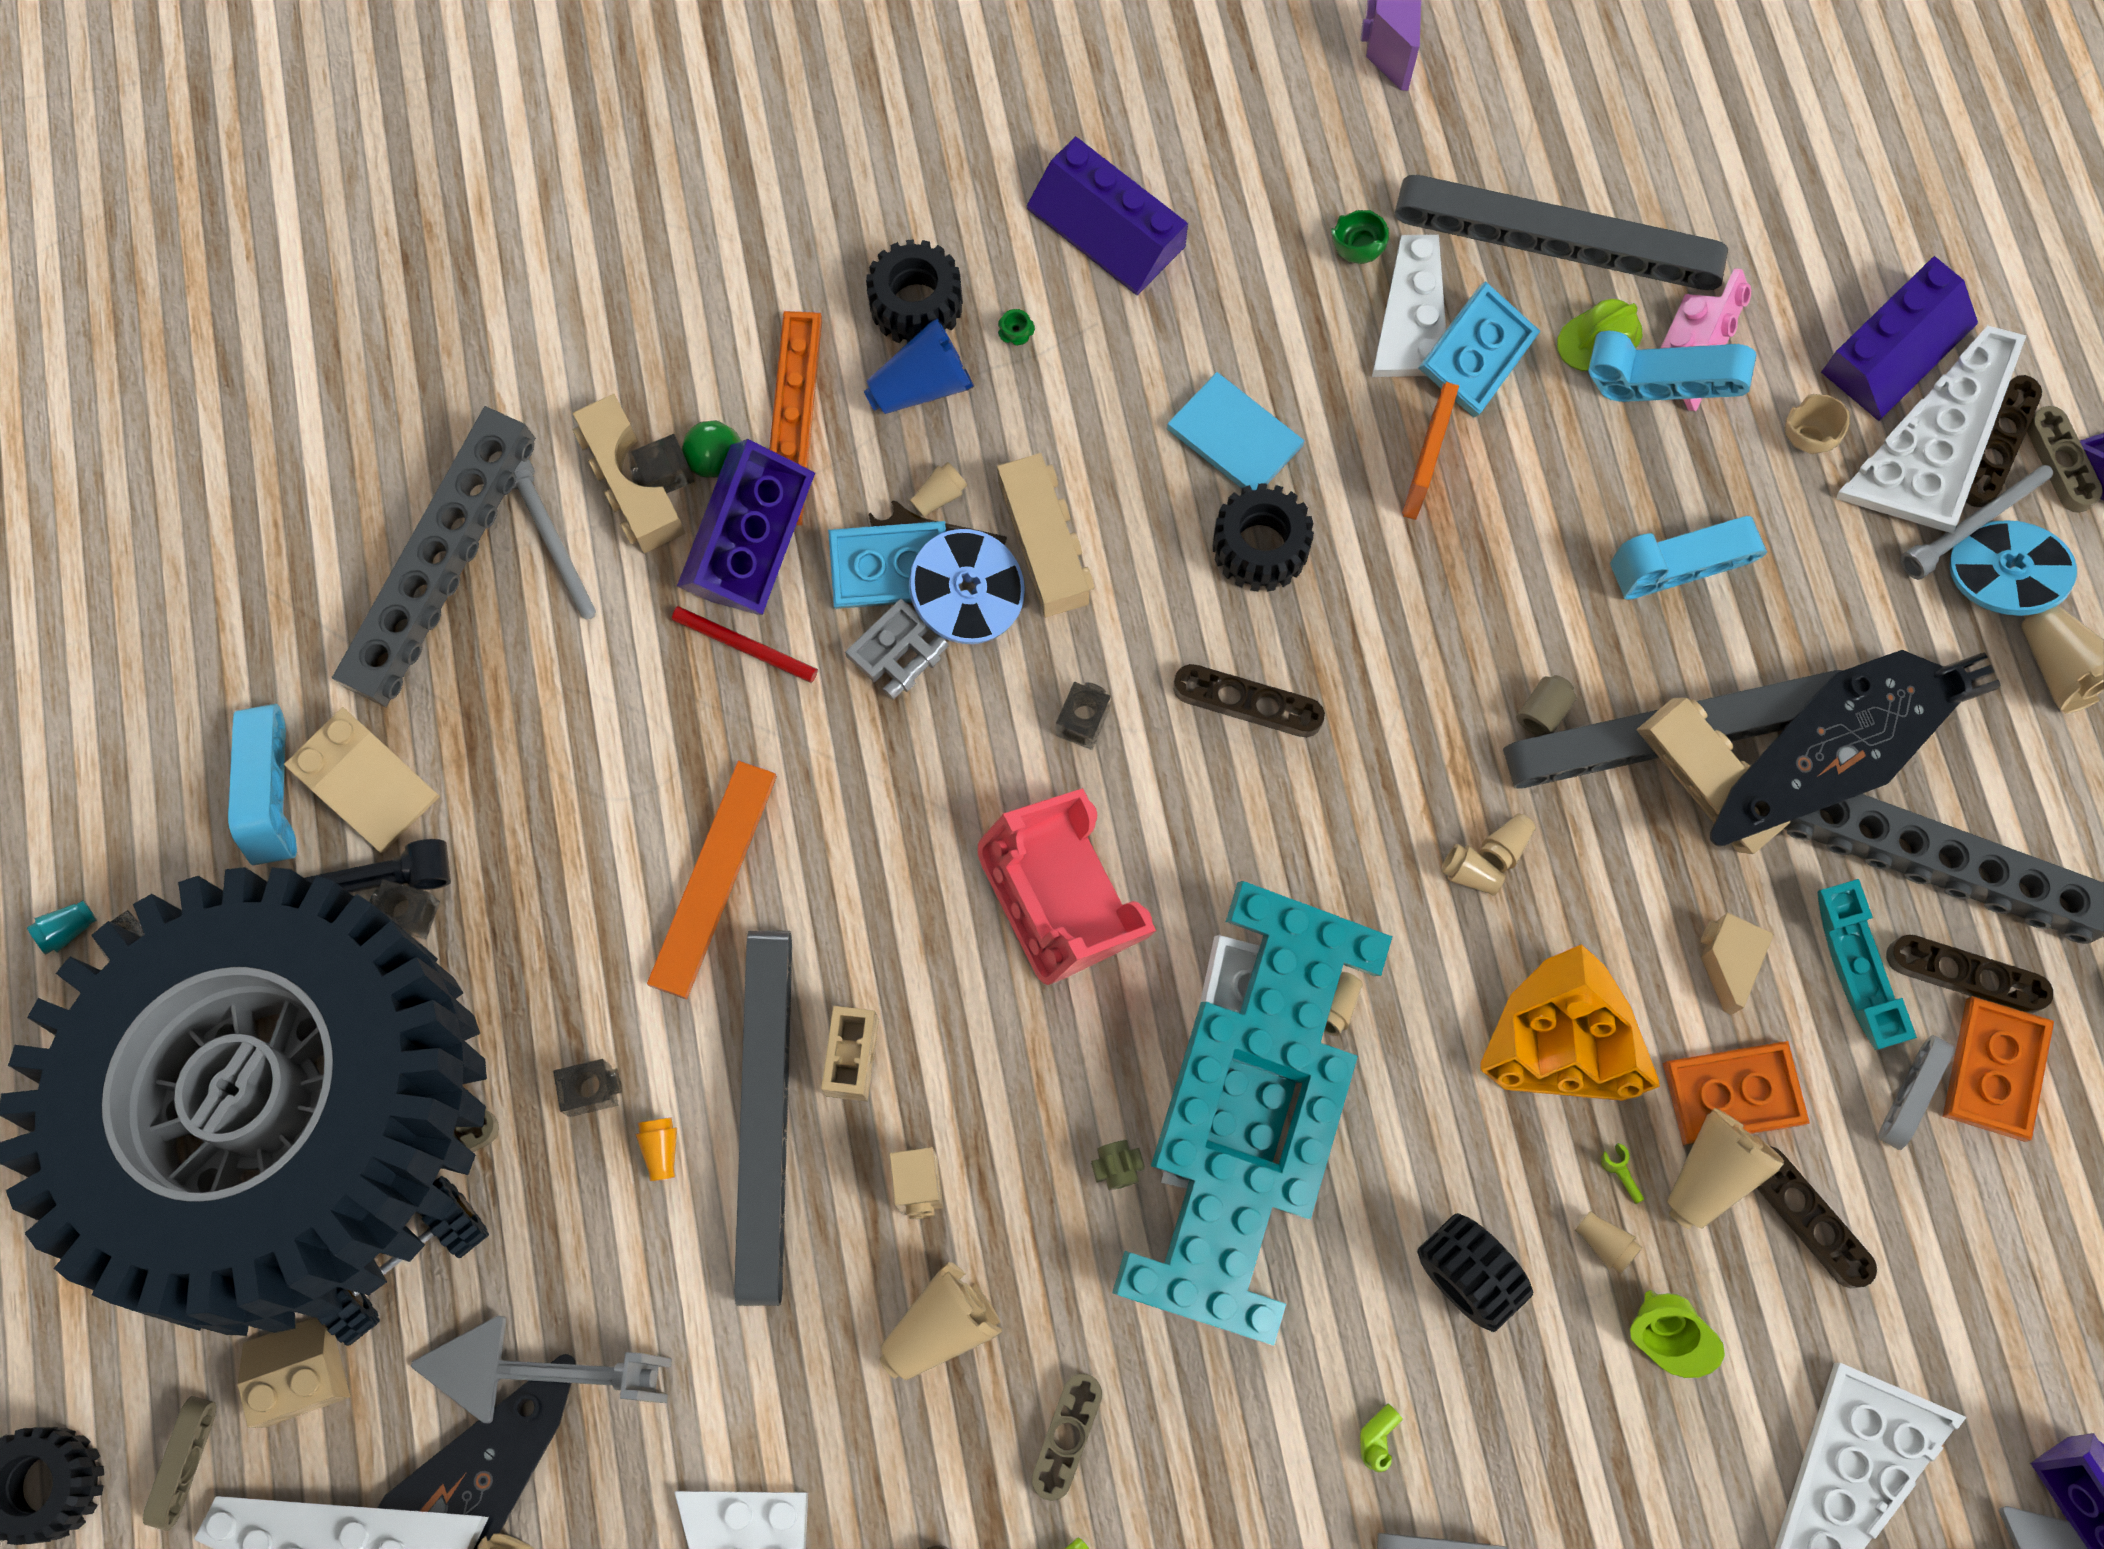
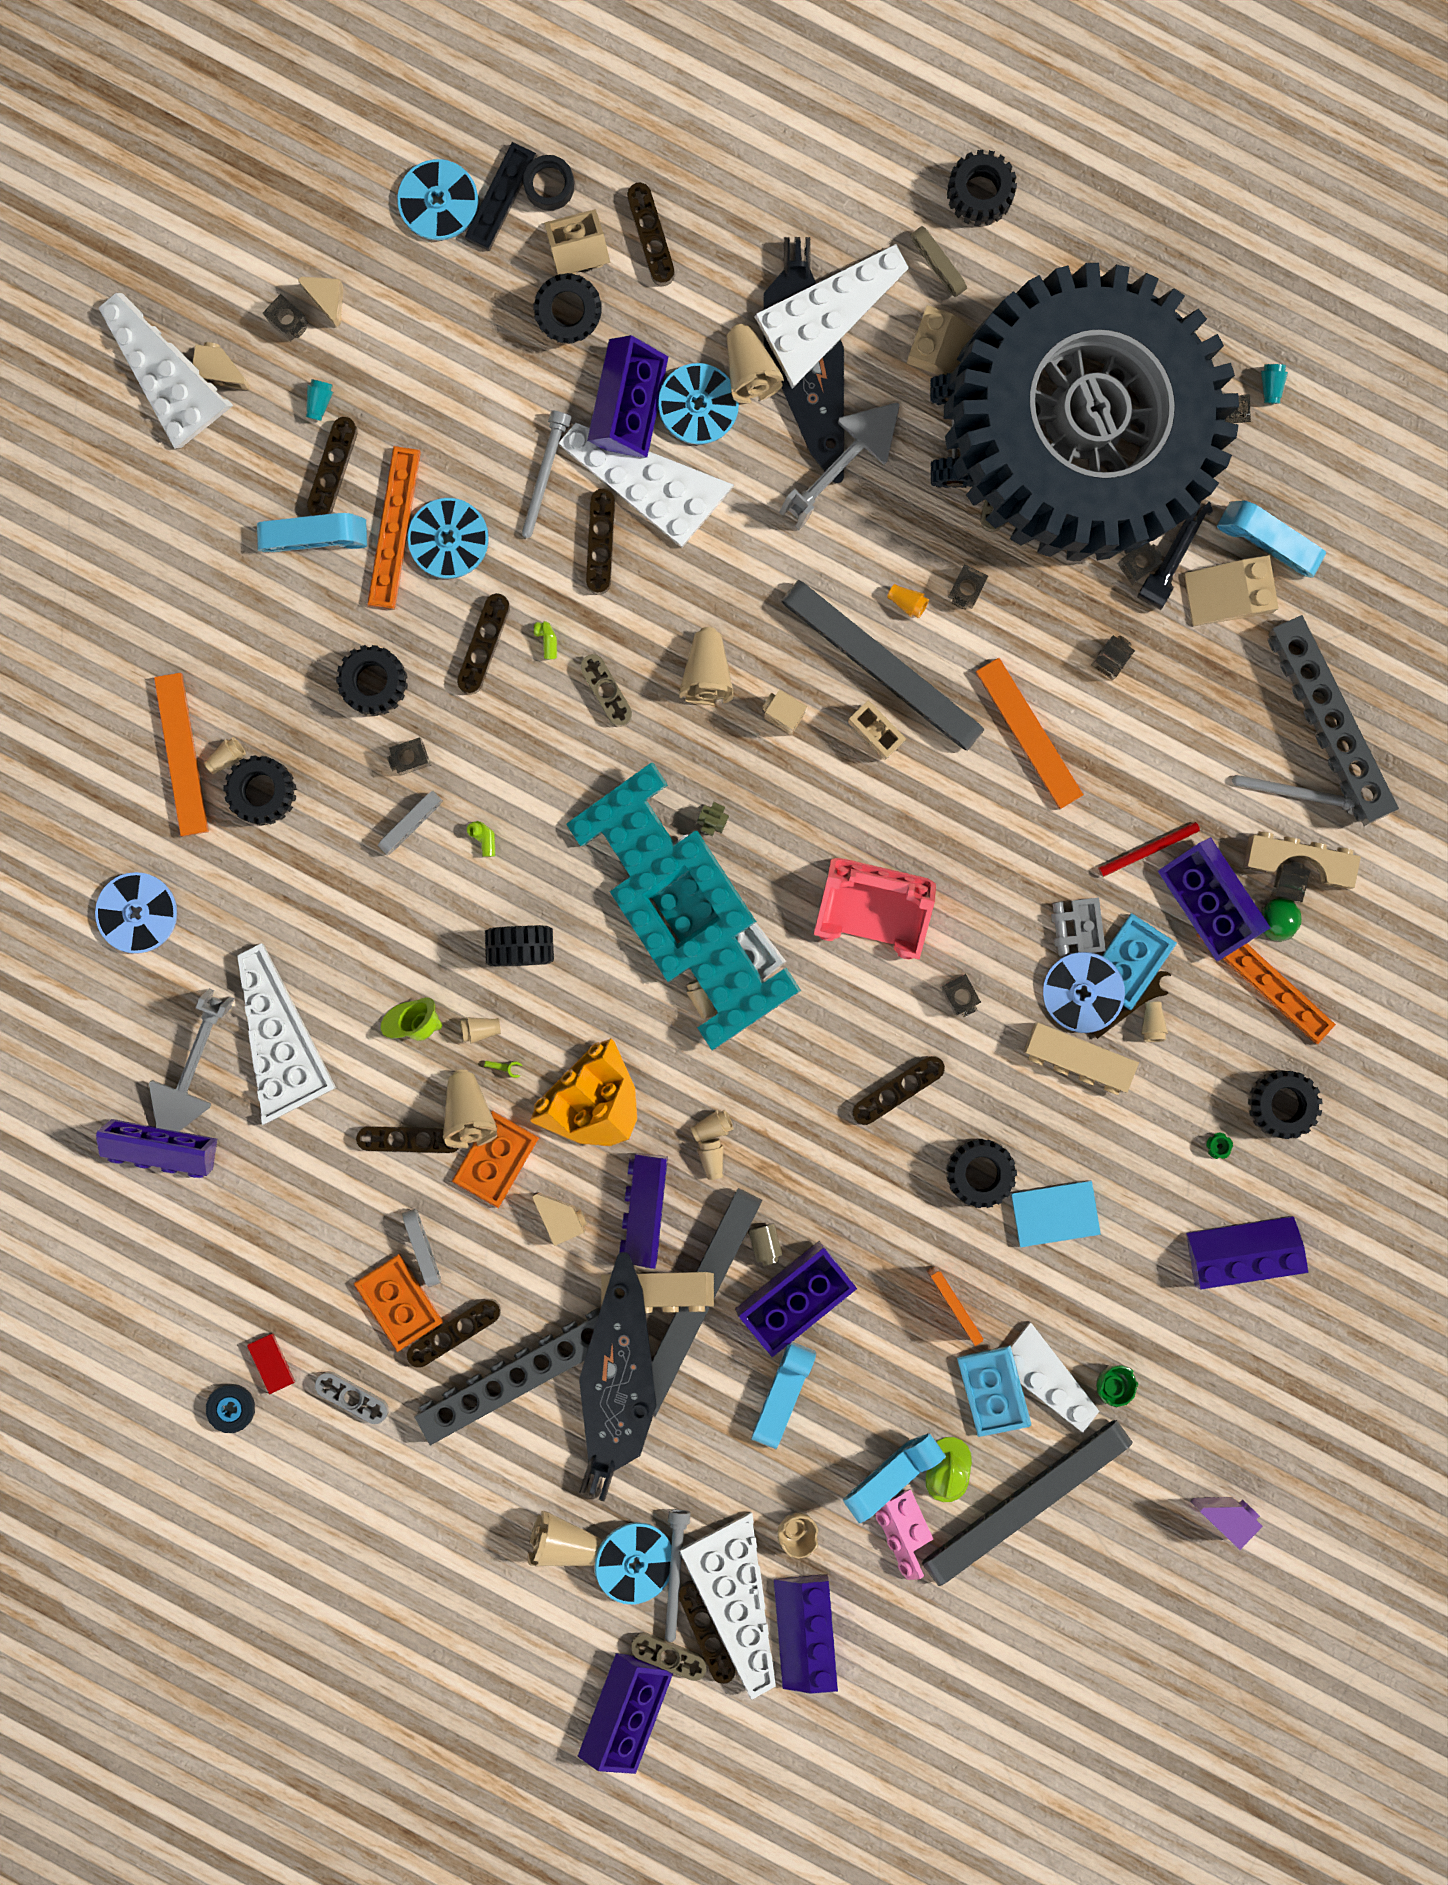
camera: 130 degrees right, 15 degrees up
blue cone [864,319,974,414] -> none
teal slope [1817,879,1917,1050] -> none
none -> dark purple slope [619,1153,668,1269]
none -> dark purple slope [735,1241,857,1358]
none -> clear smoke brick [1091,635,1135,680]

